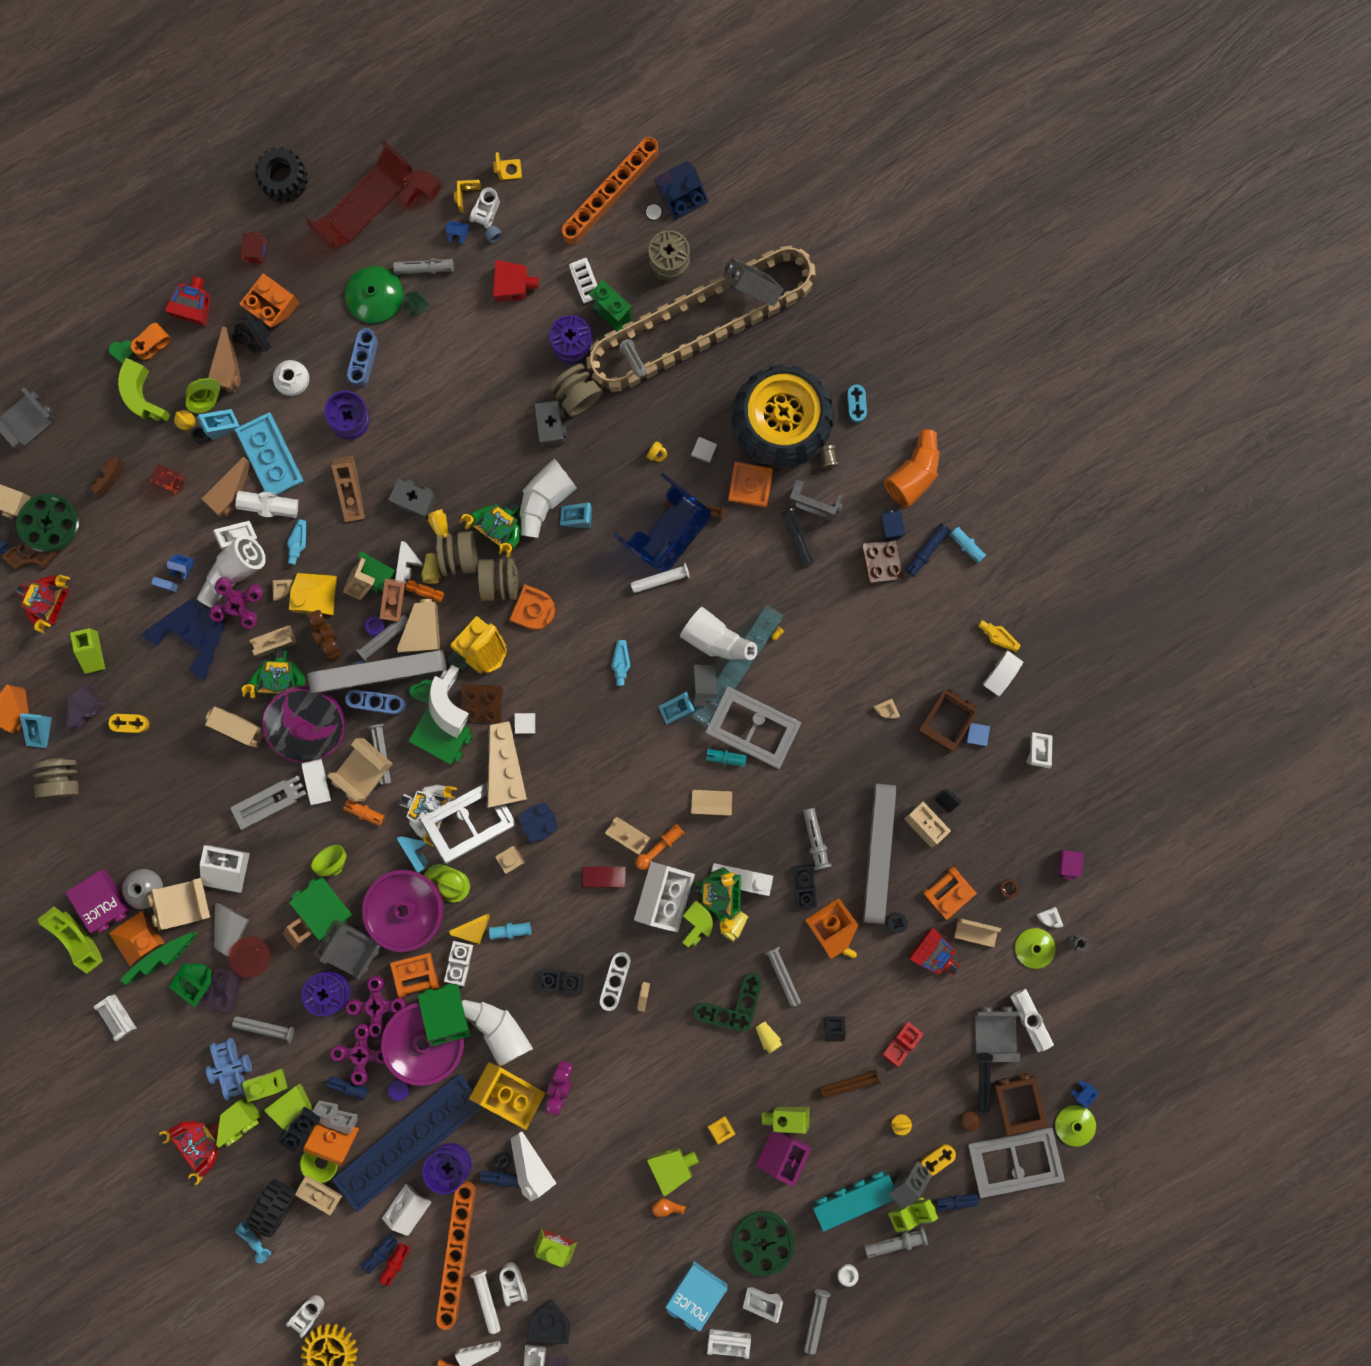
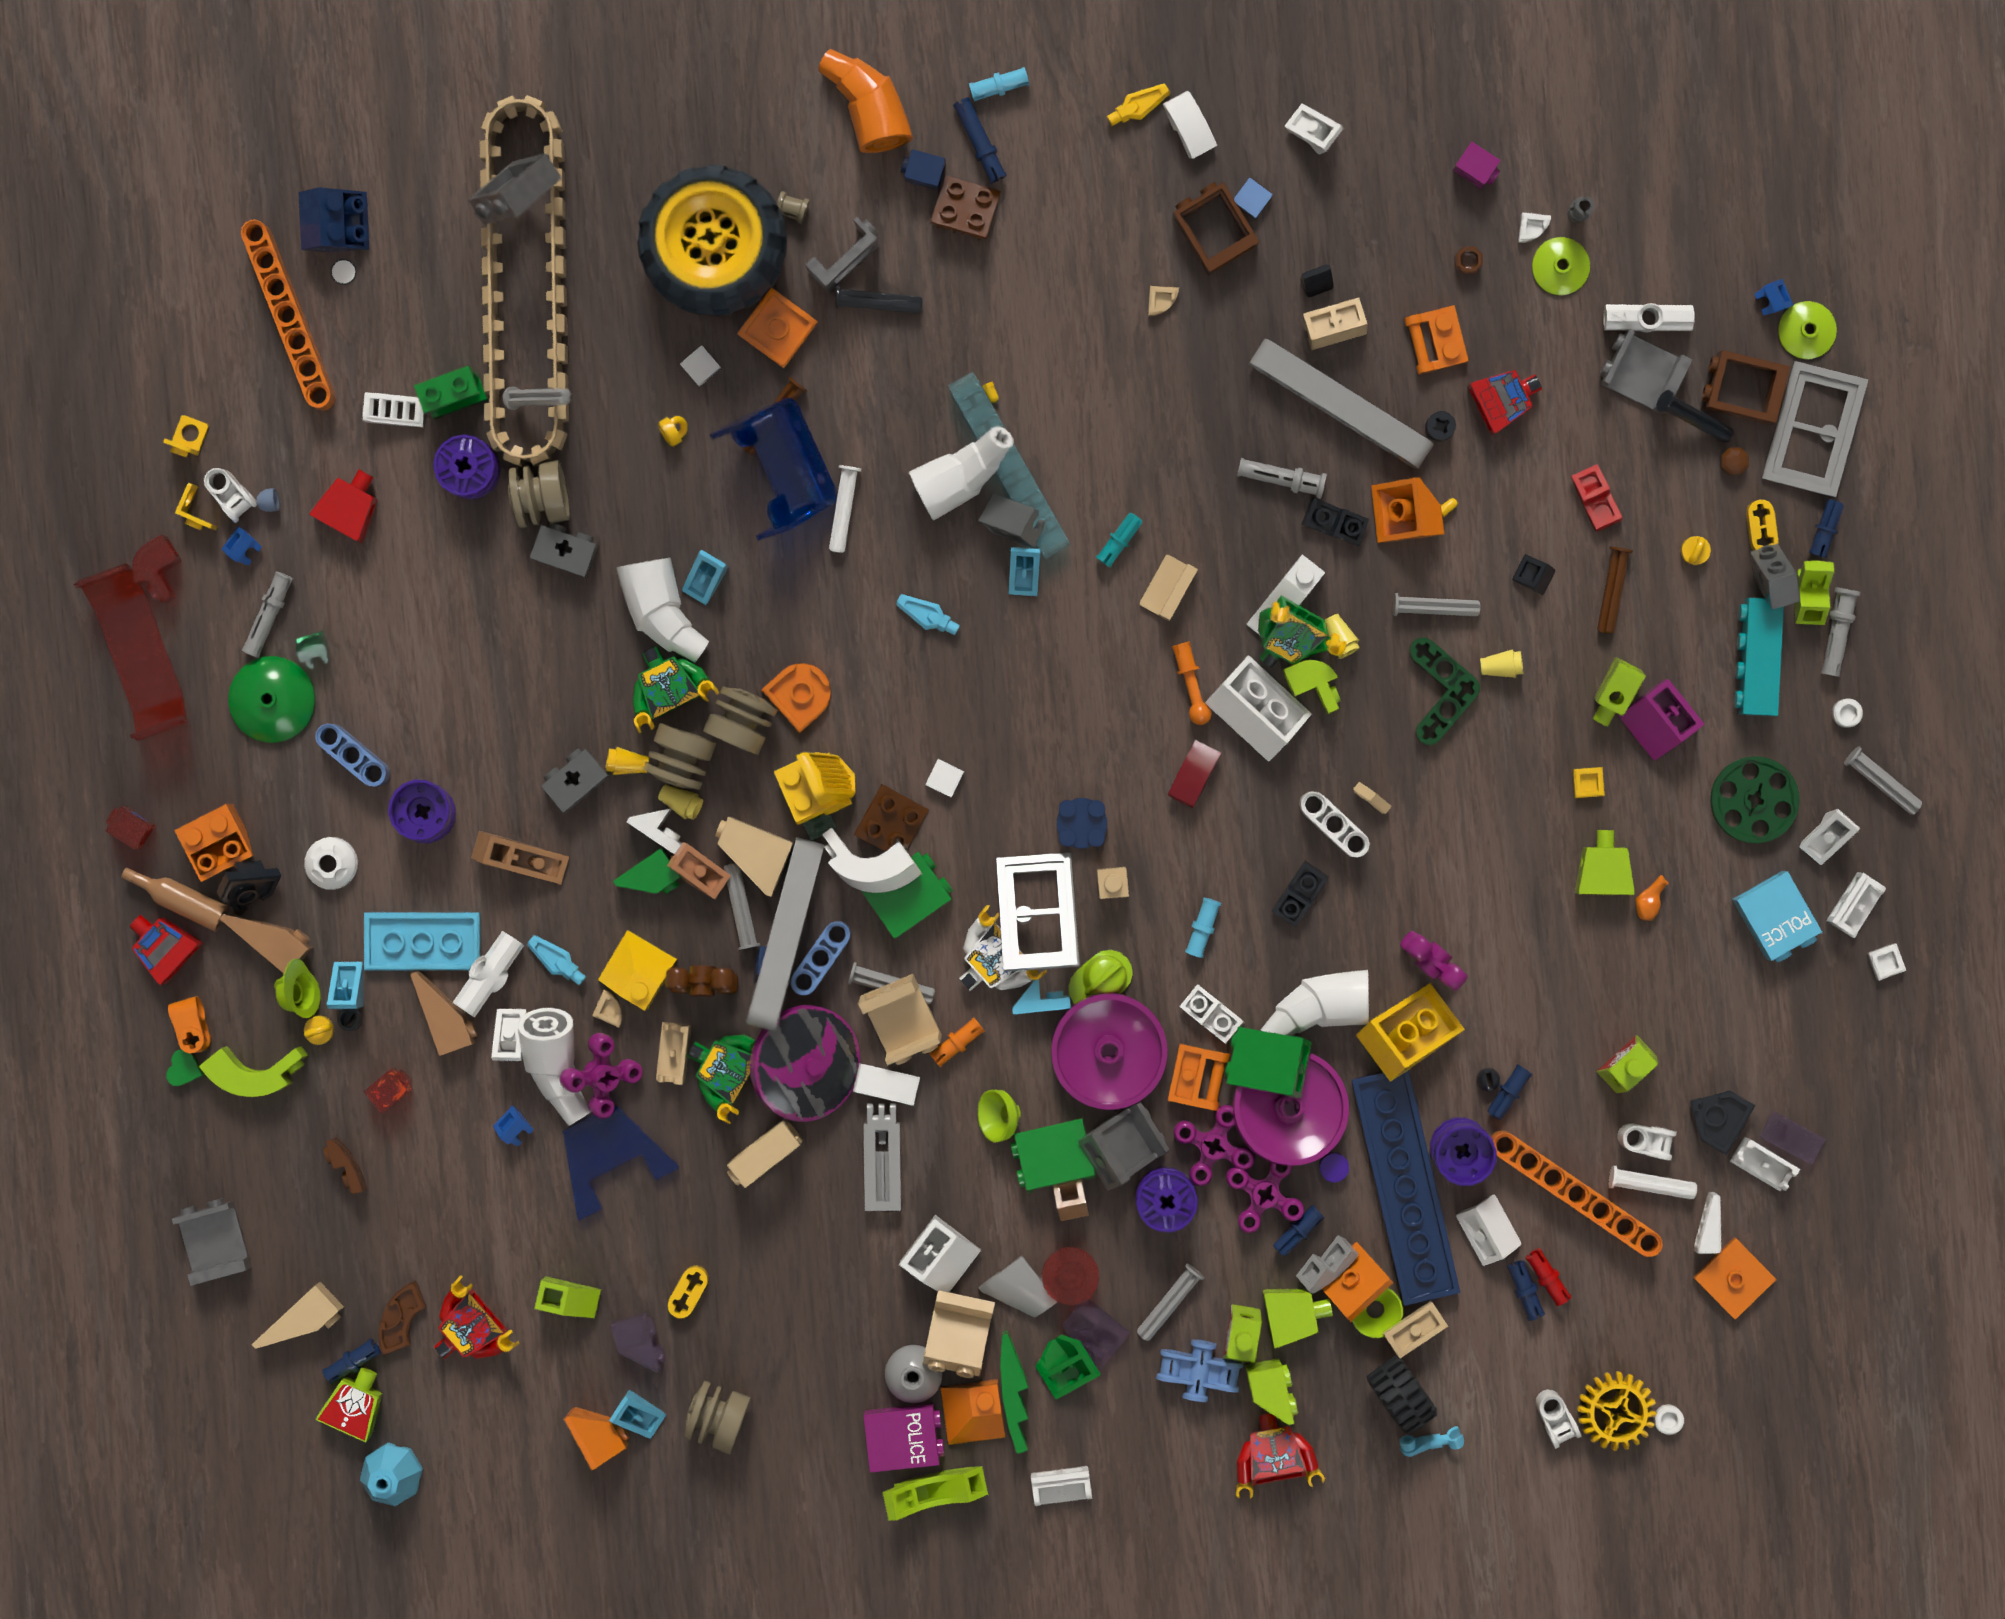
camera: 65 degrees left, 5 degrees up
dark green wedge [16,494,79,553] -> none
medium blue tile [151,577,178,593] -> none
black tyre [254,147,308,203] -> none
black slope [277,1107,321,1152] -> none
tan panel [343,558,375,600] -> none
dark purple tile [365,616,386,637] -> none
orange axle [405,580,444,603] -> none
green tile [409,679,432,704] -> none
yellow slope [449,914,490,944] -> none
tan wing [487,721,527,808] -> none
white slope [510,1132,556,1201] -> none
tan hinge [605,817,650,855] -> none
dark tan wheel [649,230,690,281] -> none
light grey door [705,686,802,769] -> none
medium azure beam [847,384,867,423] -> none
tan panel [953,918,1001,947] -> none
none -> medium nougat piece [121,867,229,932]

